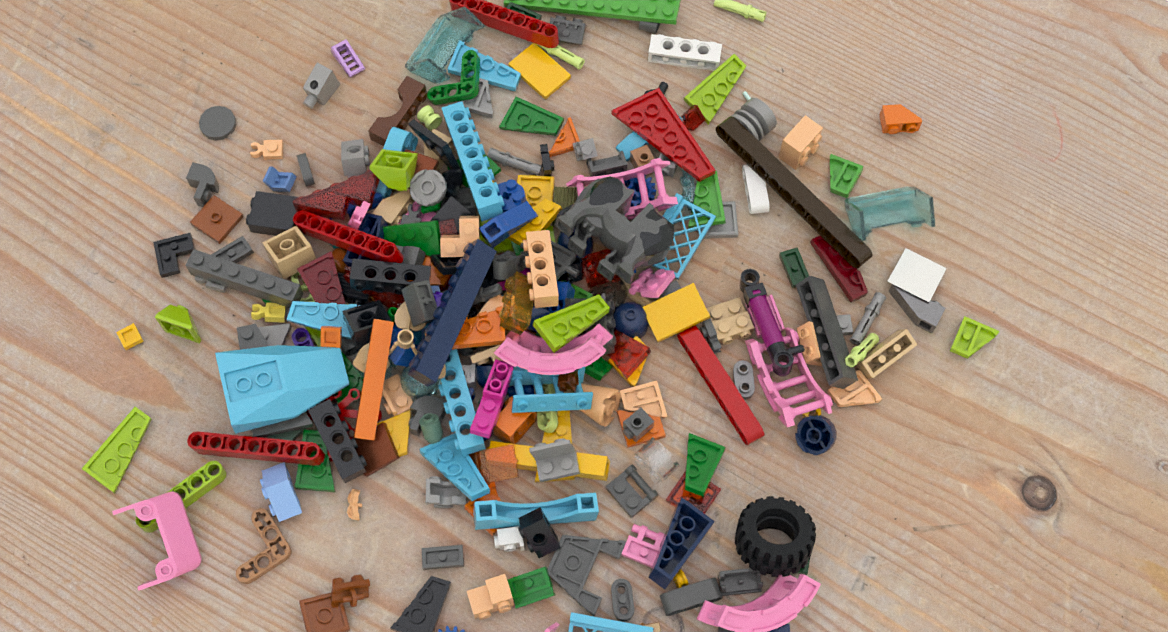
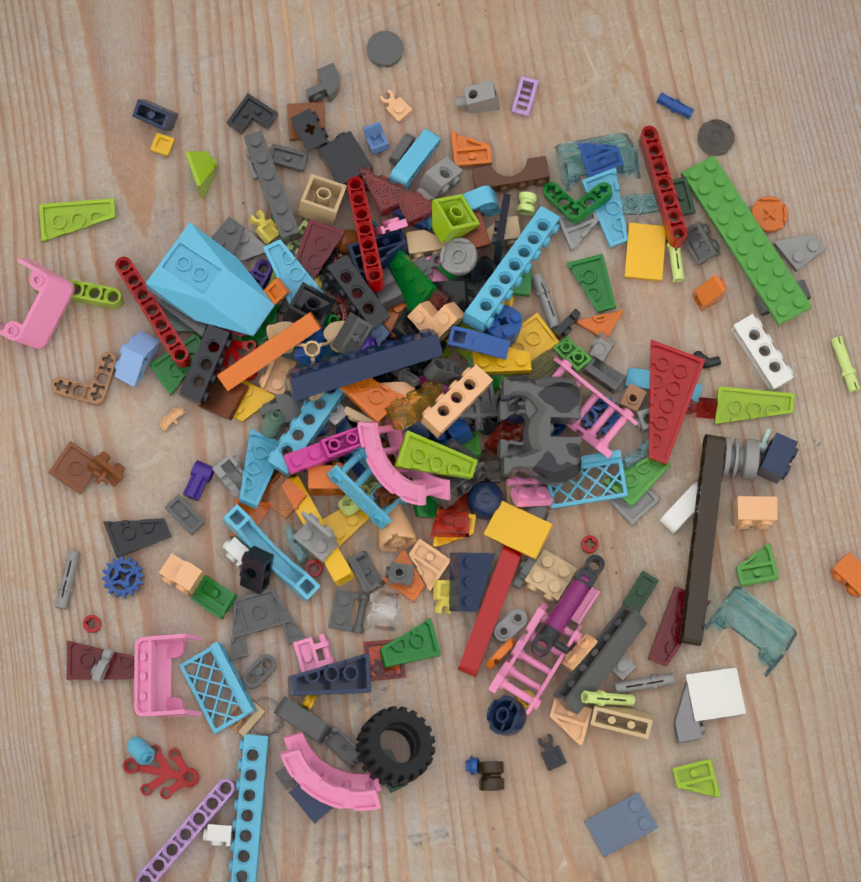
camera: 50 degrees right, 10 degrees up
none -> dark blue brick [132,99,178,131]
none -> dark purple piece [183,460,214,501]
none -> clear light blue slope [285,525,308,566]
none -> black brick [290,108,329,153]
none -> red bush [305,559,323,578]
none -> dark grey hinge [347,550,385,595]
none -> medium azure beam [386,128,442,199]
none -> light yellow plate [433,580,451,614]
none -> dark blue wedge [449,552,495,612]
none -> orange wing [451,132,492,168]
none -> blue plate [466,756,480,775]
none -> dark brown wheel [478,761,505,791]
none -> orange tile [485,637,517,670]
none -> black plate [538,733,567,772]
none -> bright green slope [553,336,592,372]
none -> blue wing [577,142,624,177]
none -> red bush [581,535,599,554]
none -> sand blue slope [584,792,658,857]
none -> clear light blue slope [621,193,659,215]
none -> orange slope [692,274,726,311]
none -> dark blue brick [757,433,799,484]

